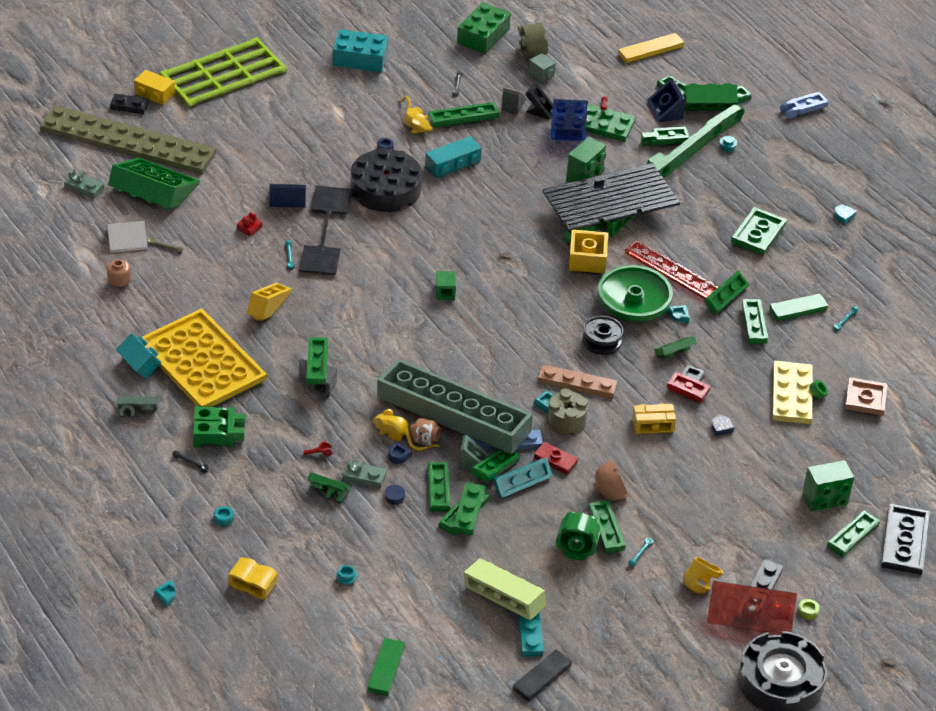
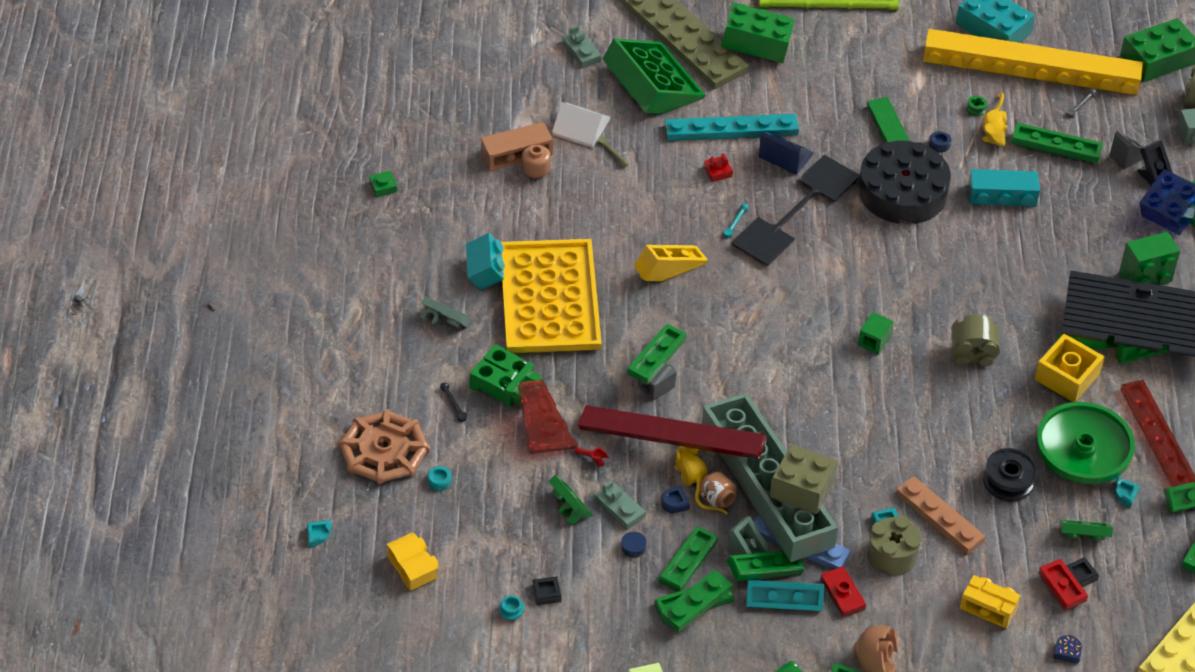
camera: 35 degrees right, 5 degrees up
none -> nougat plate [338,409,430,485]
none -> green plate [369,170,398,197]
none -> nougat brick [481,122,553,171]
none -> clear red wing [518,380,579,454]
none -> black tile [532,576,562,605]
none -> dark red tile [578,405,767,459]
none -> teal plate [665,114,799,141]
none -> green brick [721,2,795,63]
none -> olive brick [770,444,838,514]
none -> green tile [867,97,910,142]
none -> yellow brick [923,29,1143,95]
none -> olive brick [951,315,1000,366]
none -> green bush [966,96,987,116]

